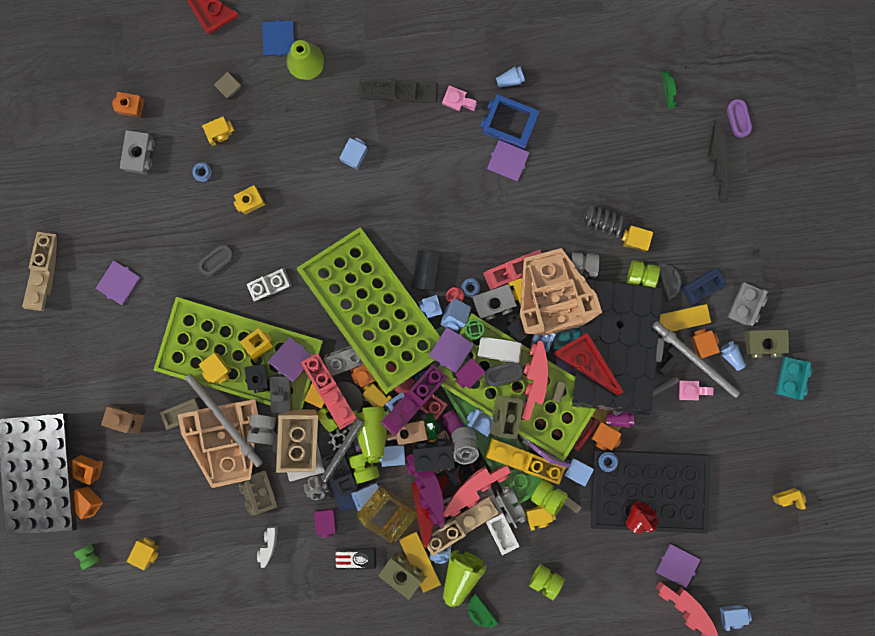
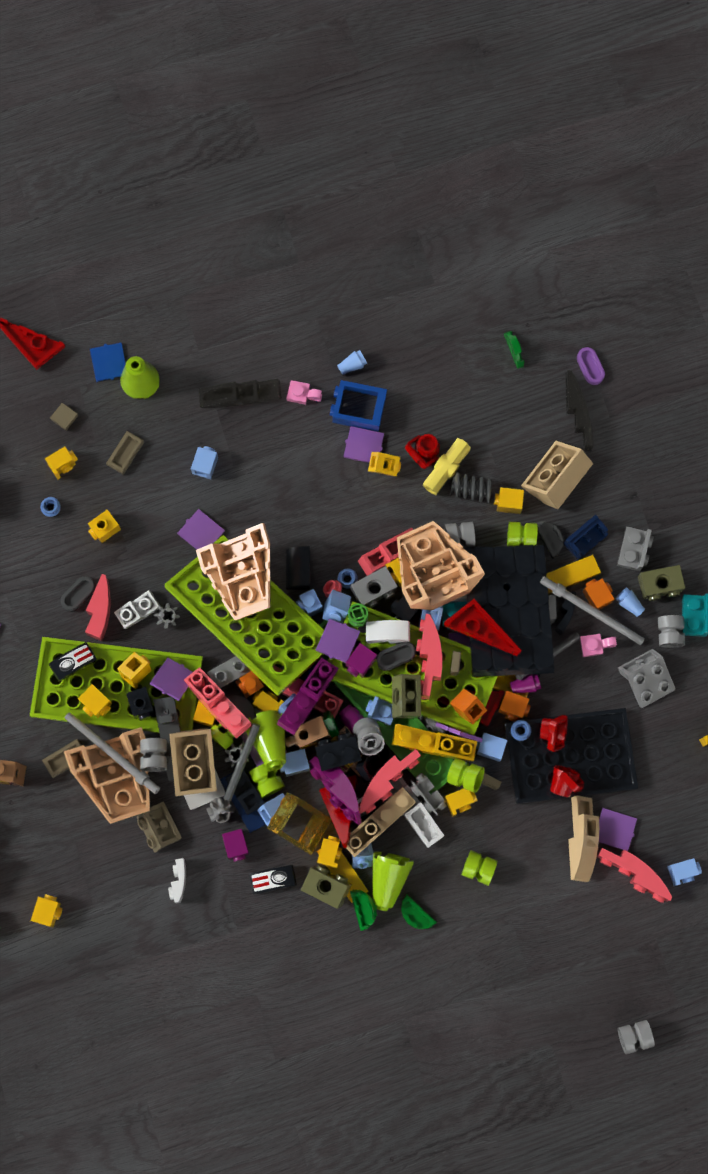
camera: 15 degrees left, 10 degrees down
none -> slope [49,642,97,681]
none -> coral slope [85,574,111,641]
none -> dark tan tile [106,431,144,475]
none -> light grey gear [154,603,180,629]
none -> medium lavender piece [177,509,225,550]
none -> light nougat wedge [196,523,270,620]
none -> yellow brick [317,836,343,869]
none -> green tile [350,889,377,931]
none -> yellow brick [368,452,401,476]
none -> red piece [405,434,440,469]
none -> light yellow piece [423,438,471,495]
none -> orange brick [450,689,487,724]
none -> tan slope [521,441,593,509]
none -> red piece [540,715,568,752]
none -> tan slope [568,796,599,882]
none -> light grey bracket [618,649,676,708]
none -> light grey wheel [658,615,685,648]

